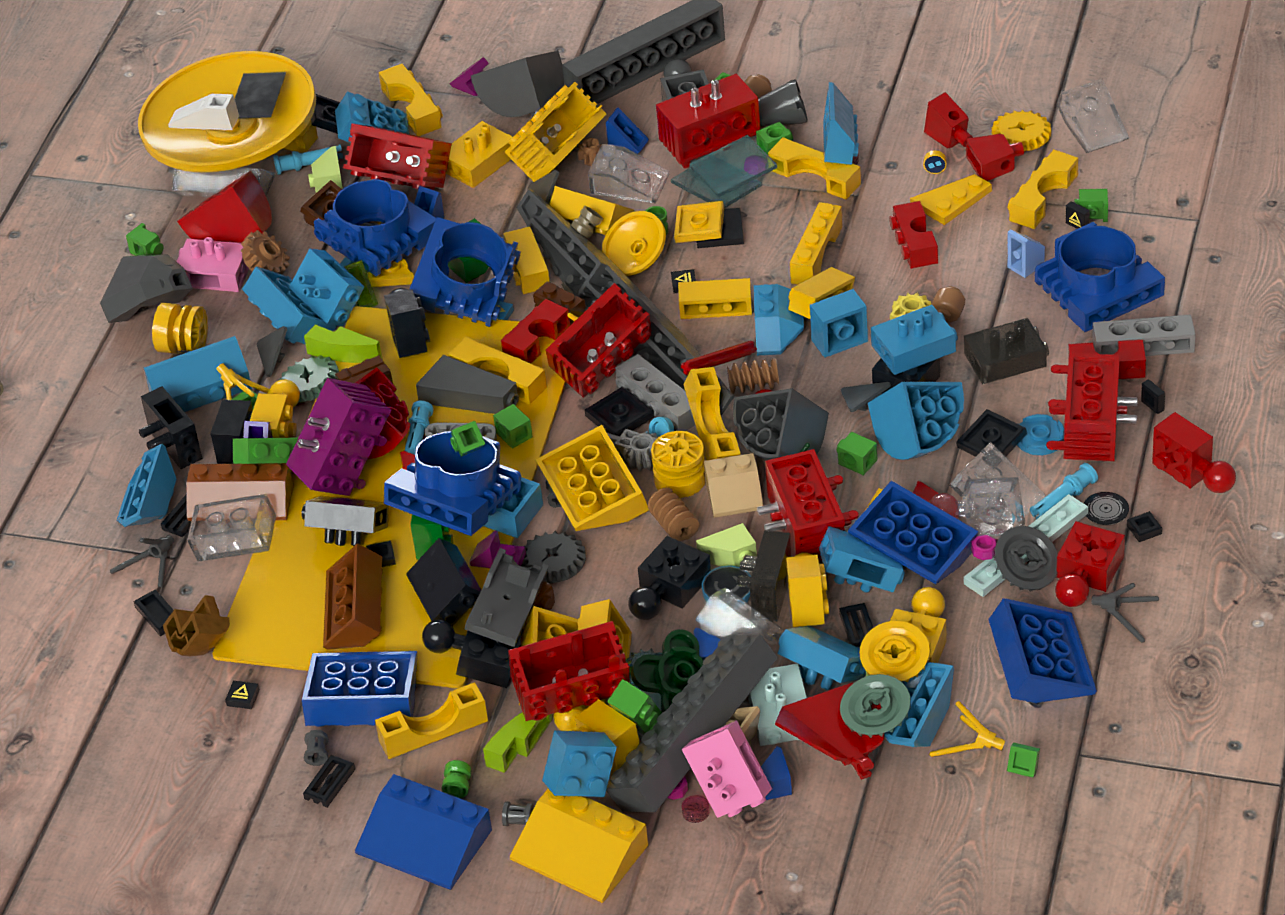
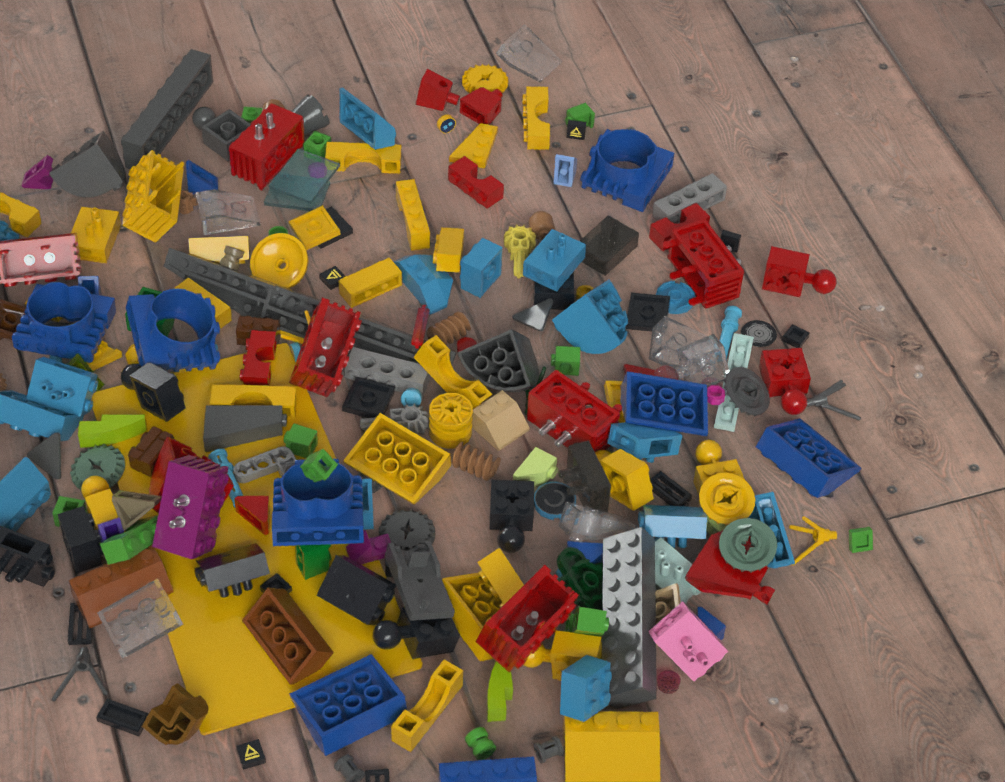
camera: 40 degrees left, 5 degrees up
dark azure wedge [116,444,177,527] -> none
yellow plant [216,363,269,400] -> none
dark grey piece [528,170,559,204] -> none
none -> dark tan slope [112,490,162,531]

